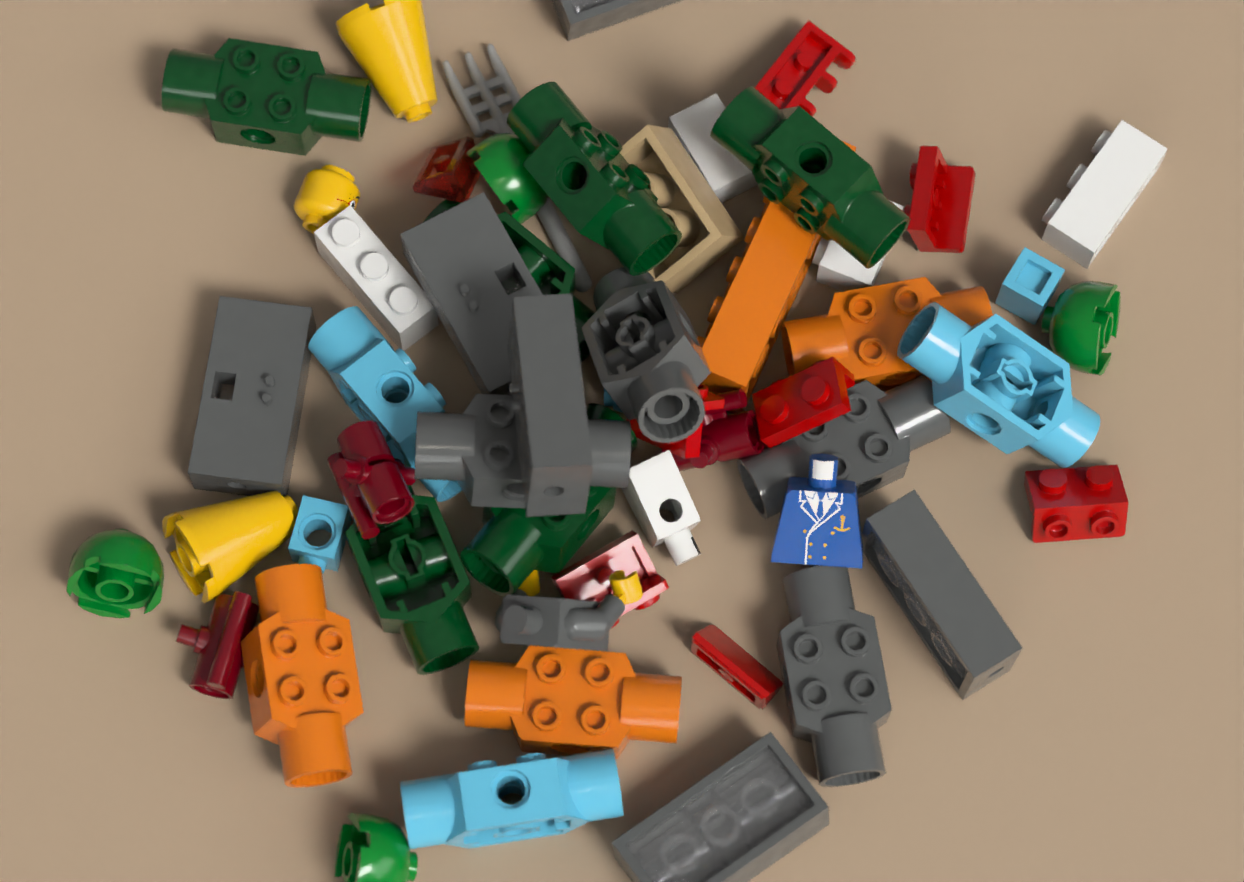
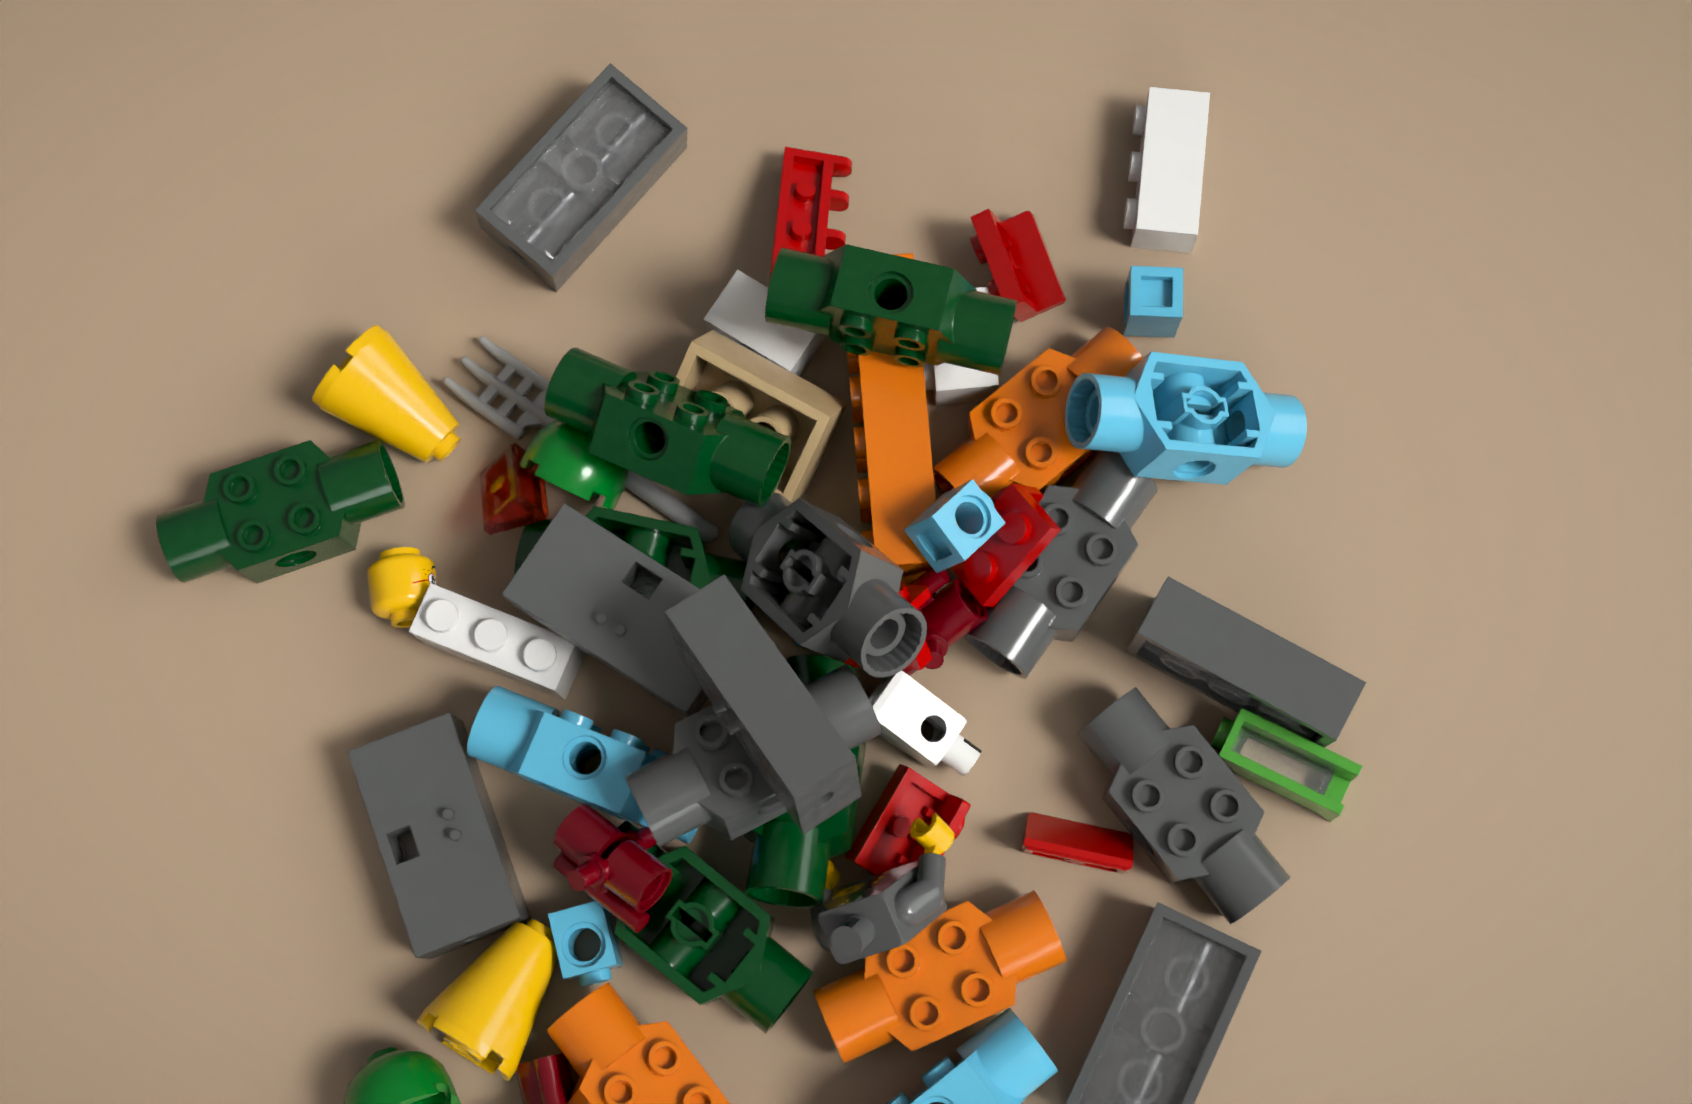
camera: 20 degrees left, 5 degrees up
blue torso [771,454,863,568] -> none
red bracket [1024,464,1129,543] -> none
green cylinder [1042,281,1121,376] -> none
none -> medium azure brick [904,479,1005,573]
none -> bright green window [1210,708,1363,822]

